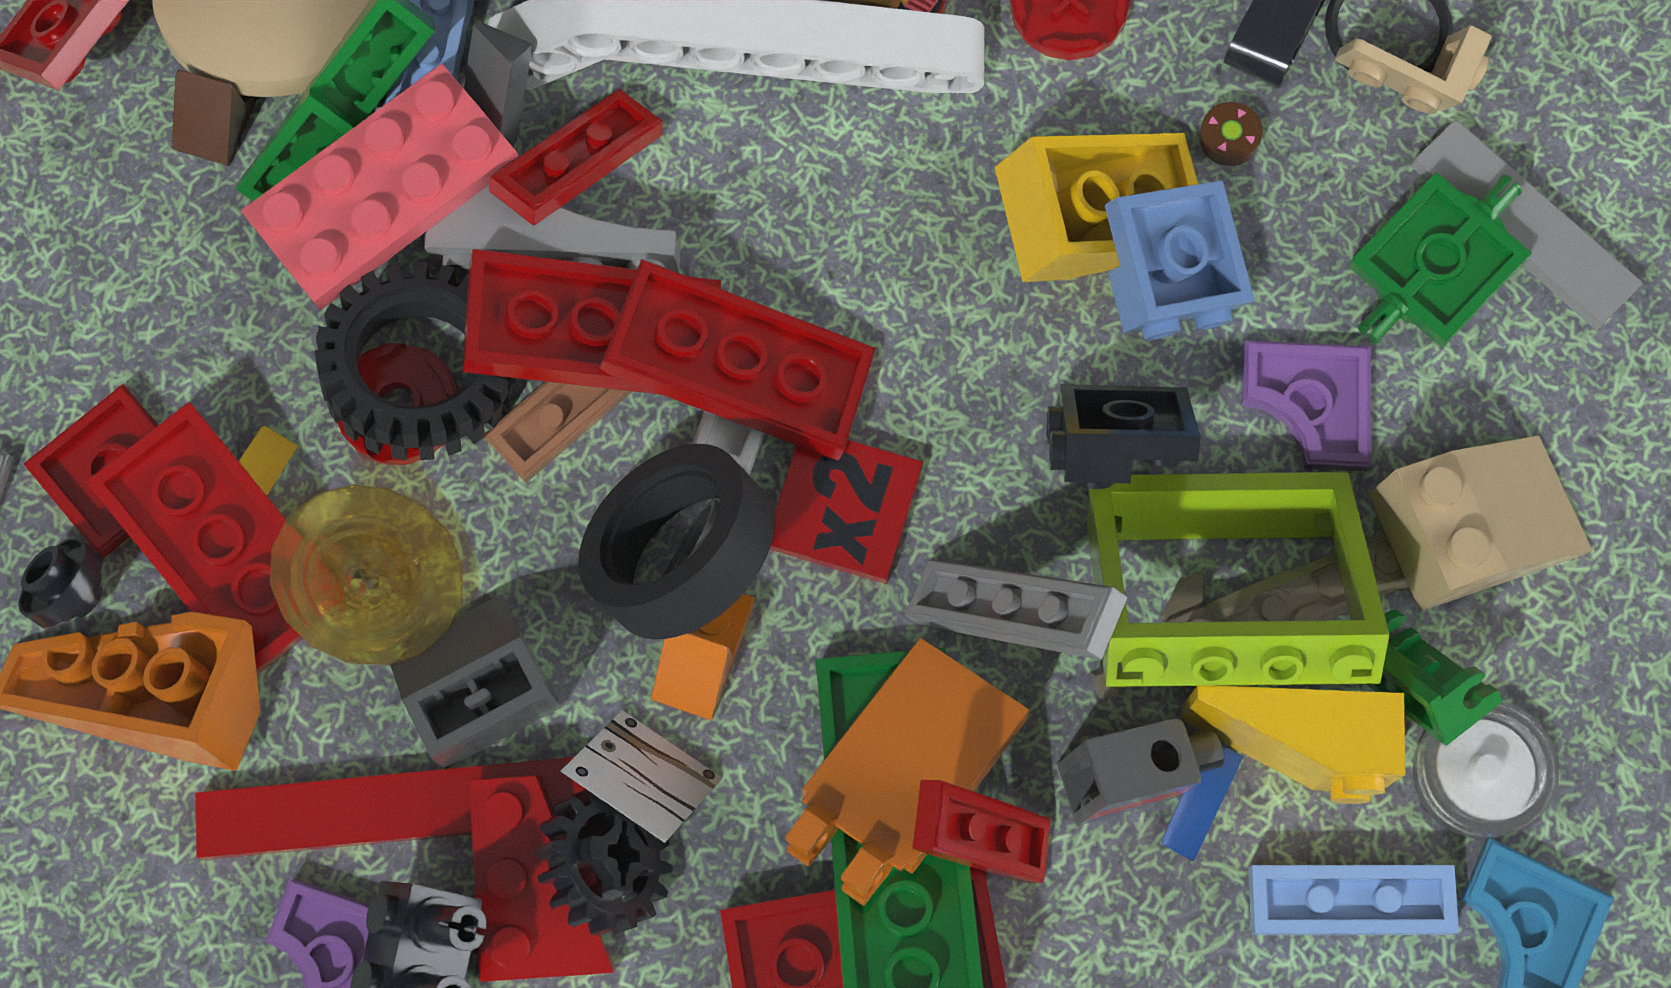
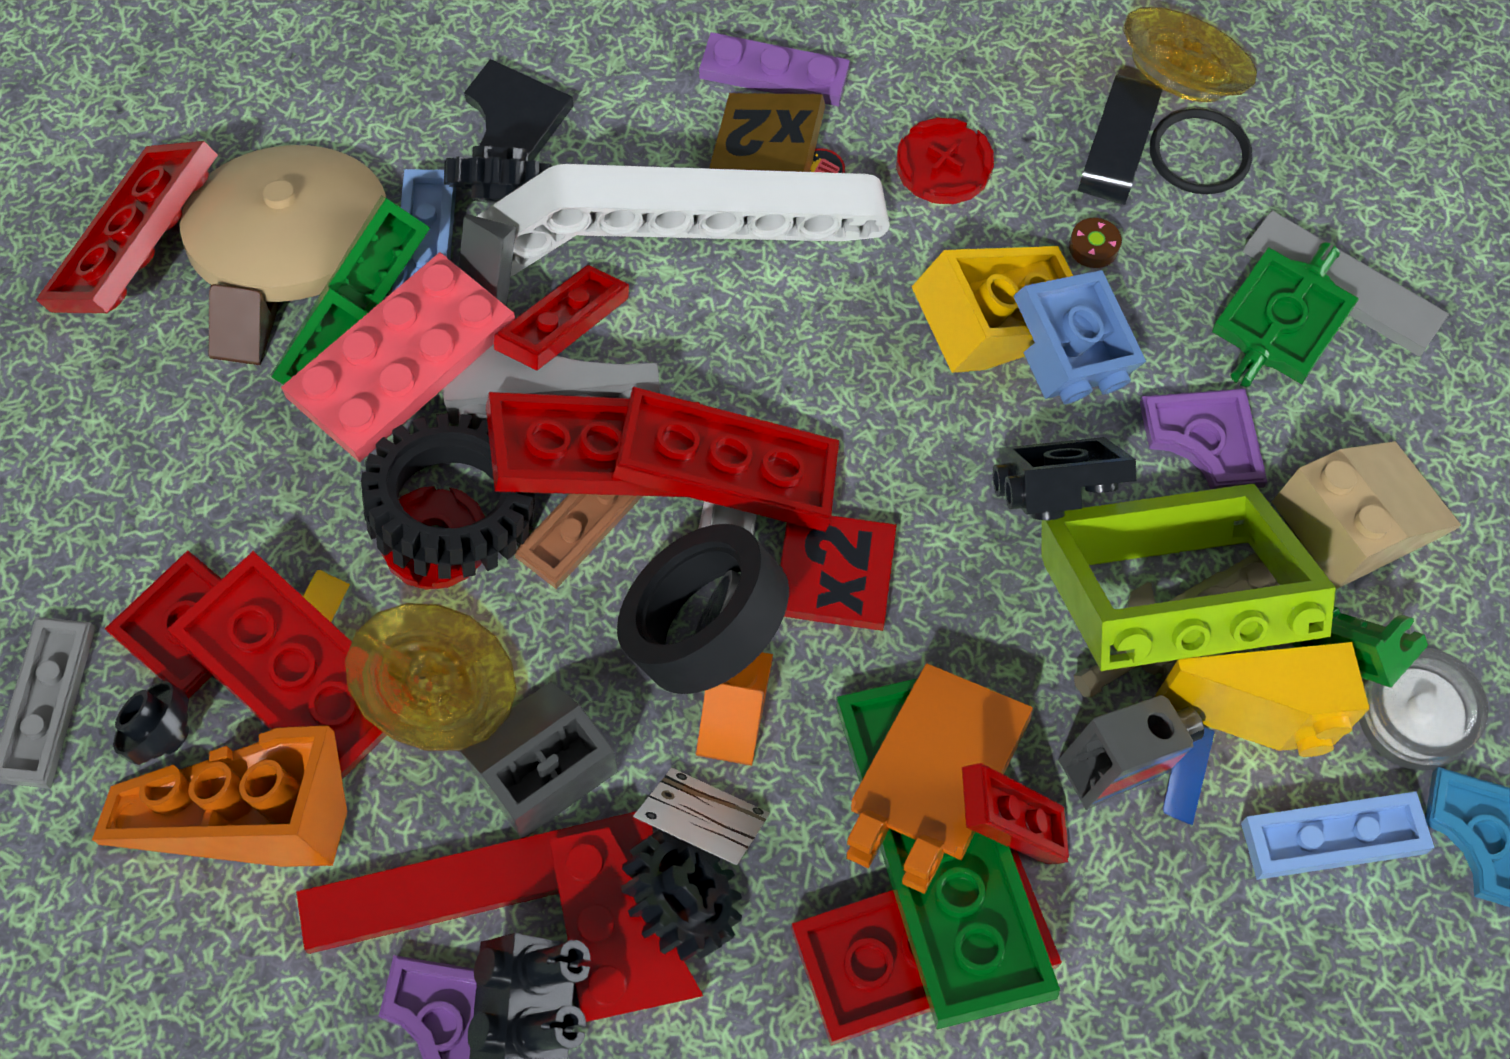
camera: 15 degrees left, 10 degrees down
light grey tile [905,559,1127,660] -> none
tan bracket [1335,25,1492,114] -> none

